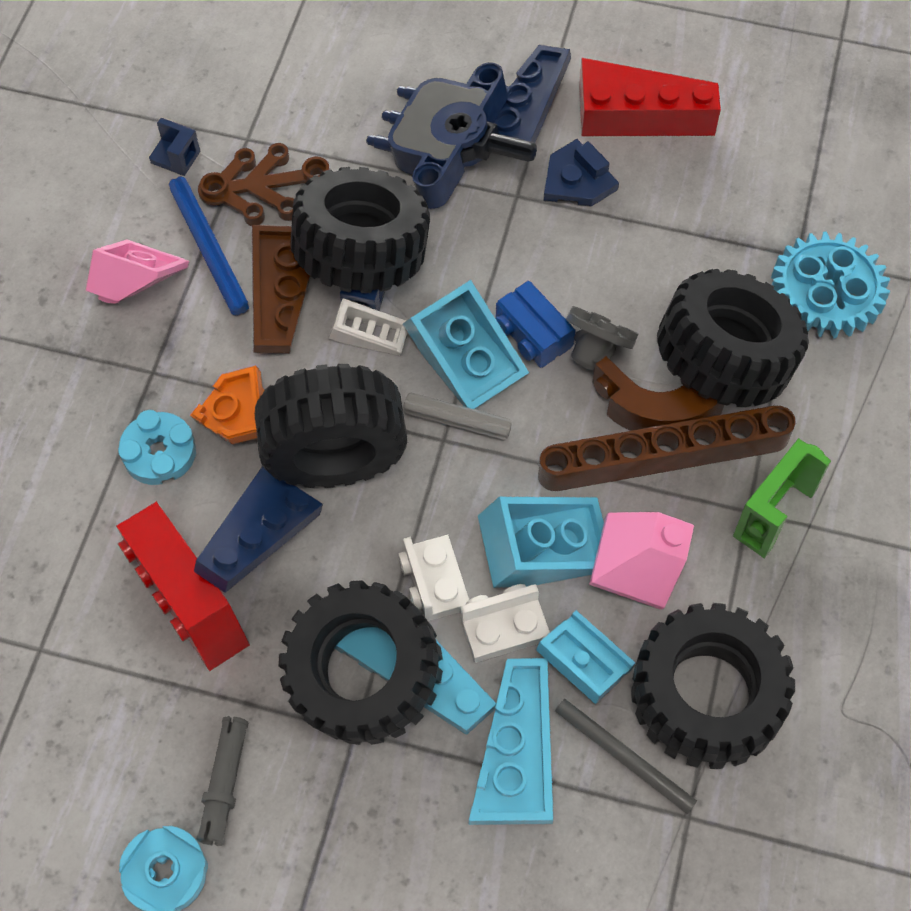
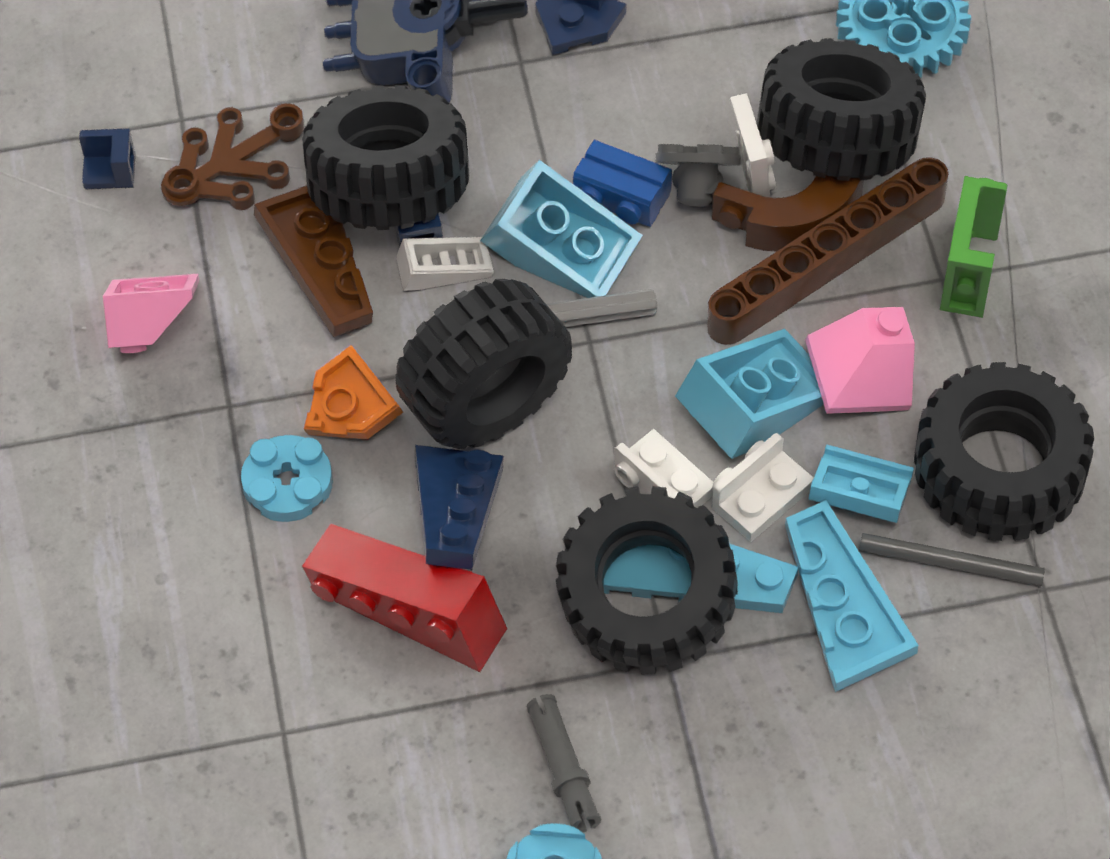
camera: 25 degrees left, 5 degrees down
blue axle [169,176,249,316] -> none
none -> white wing [730,93,776,197]

